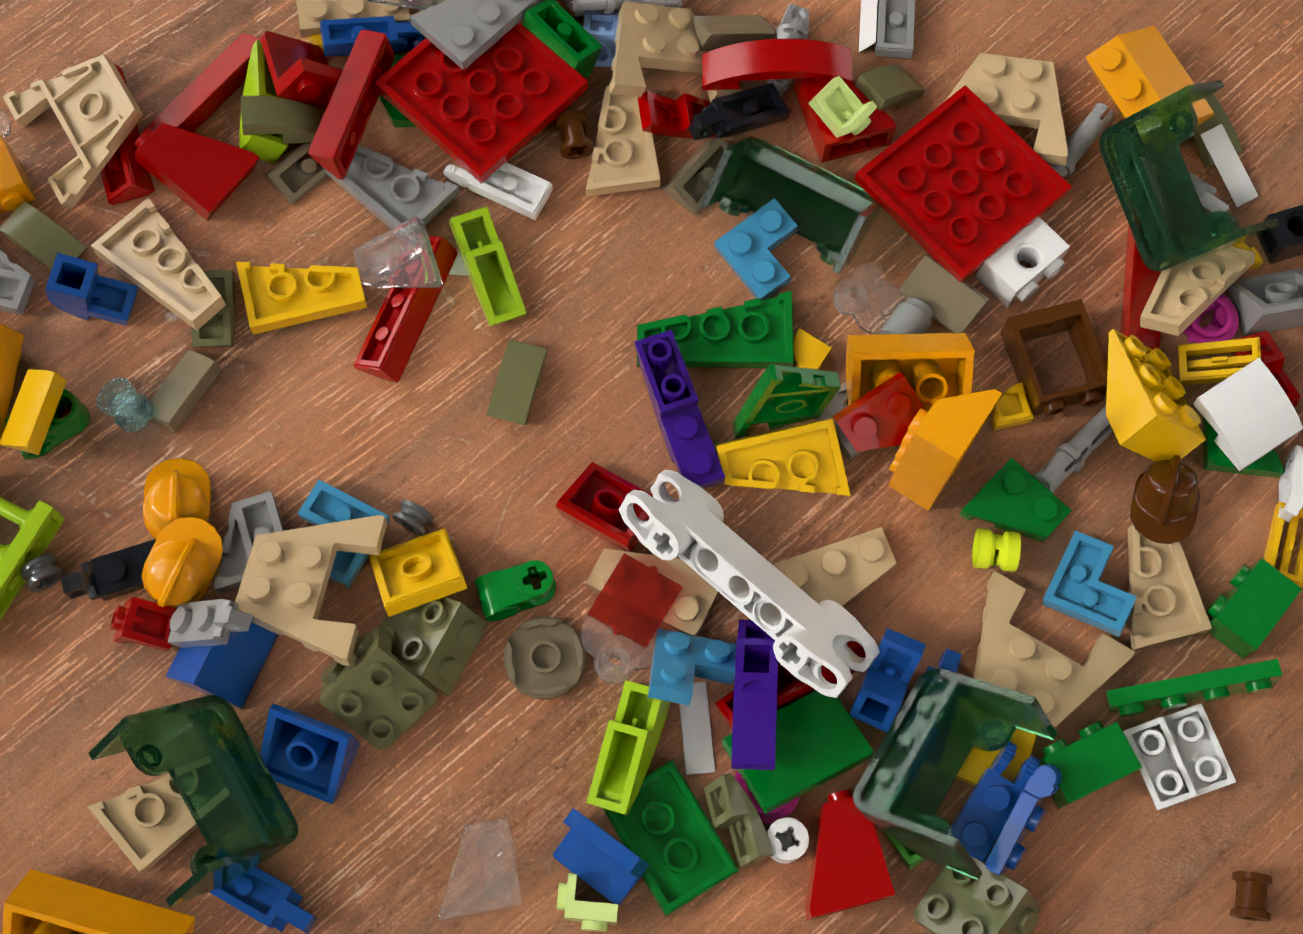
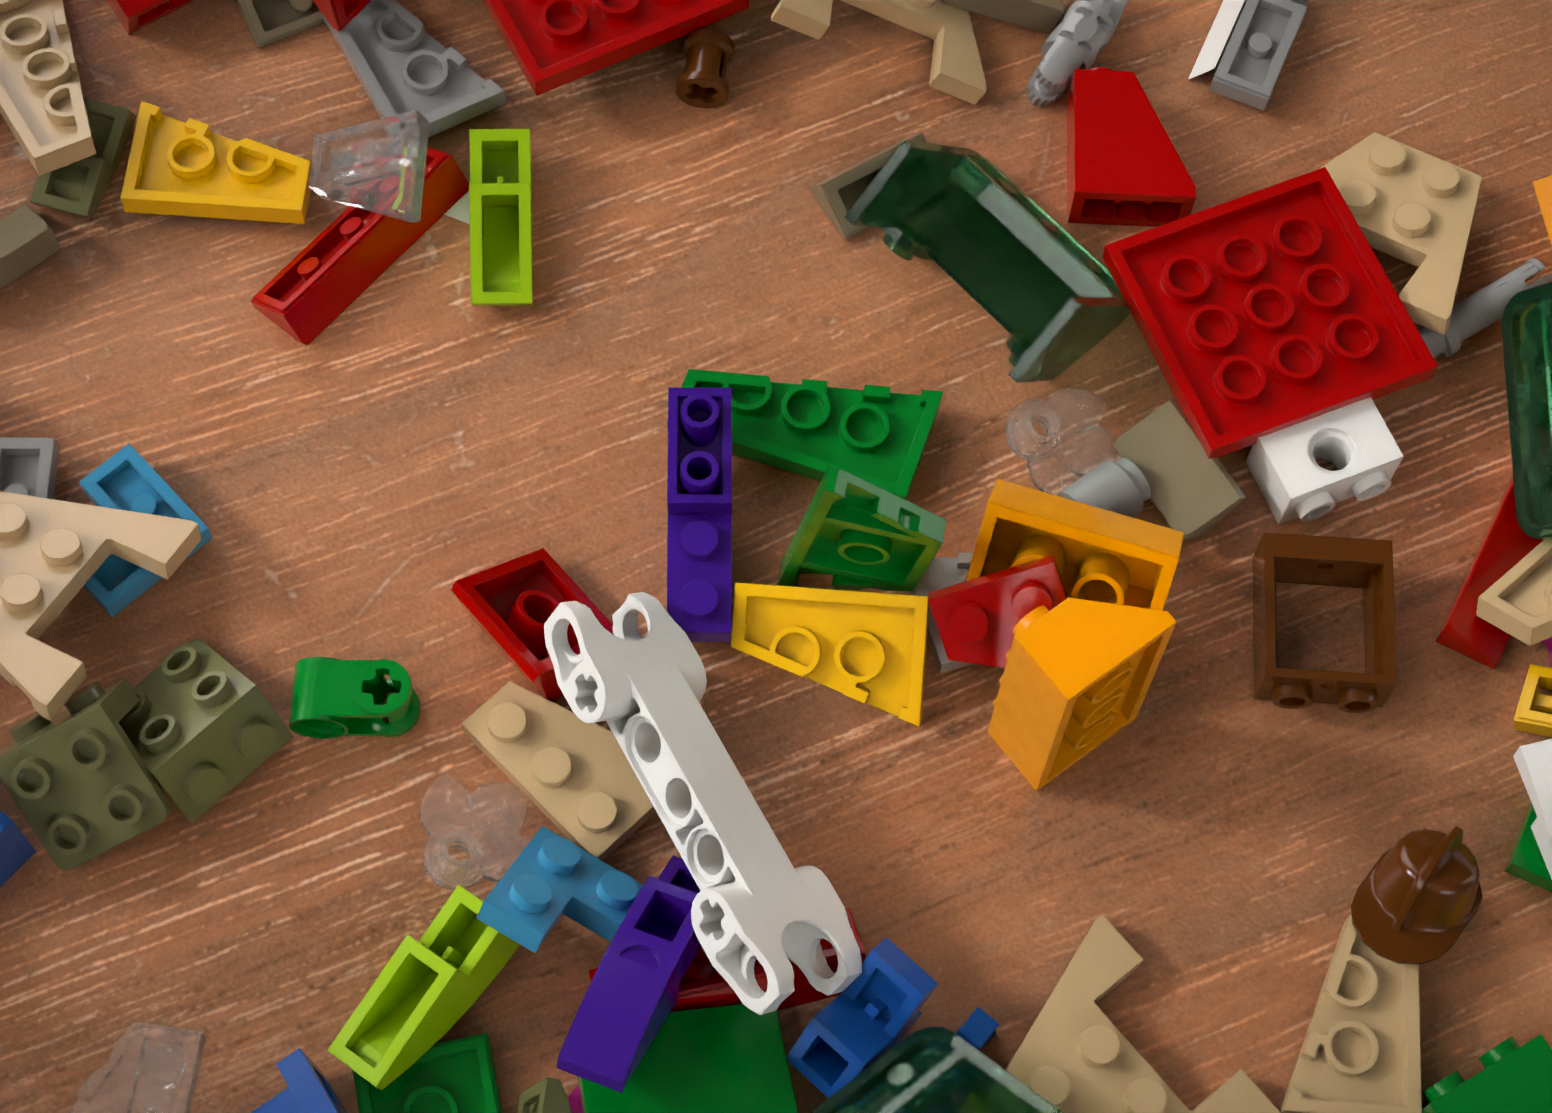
camera: 20 degrees right, 5 degrees down
yellow tile [368,528,467,617] -> none
dark grey bush [392,499,434,535] -> none
white hinge [443,162,553,220] -> none
olive slope [487,339,548,425] -> none
dark tan tile [504,617,586,700] -> none
tan wing [586,86,660,197] -> none
clear red piece [587,553,683,649] -> none
red slope [637,91,716,138] -> none
white sticker [679,682,715,775] -> none
black hinge [688,83,791,140] -> none
red slope [702,39,852,91] -> none
dark azure plate [714,198,798,300] -> none
tan wing [772,527,897,607] -> none
yellow tile [793,328,832,370] -> none
yellowish green bracket [808,76,877,138] -> none
olive slope [855,65,925,111] -> none
green wing [959,457,1072,542] -> none
neon yellow wheel [972,528,1021,572] -> none
yellow tile [992,383,1034,431] -> none
light grey pin [1034,405,1113,493] -> none
dark azure plate [1042,531,1137,637] -> none
yellow slope [1106,329,1206,462] -> none

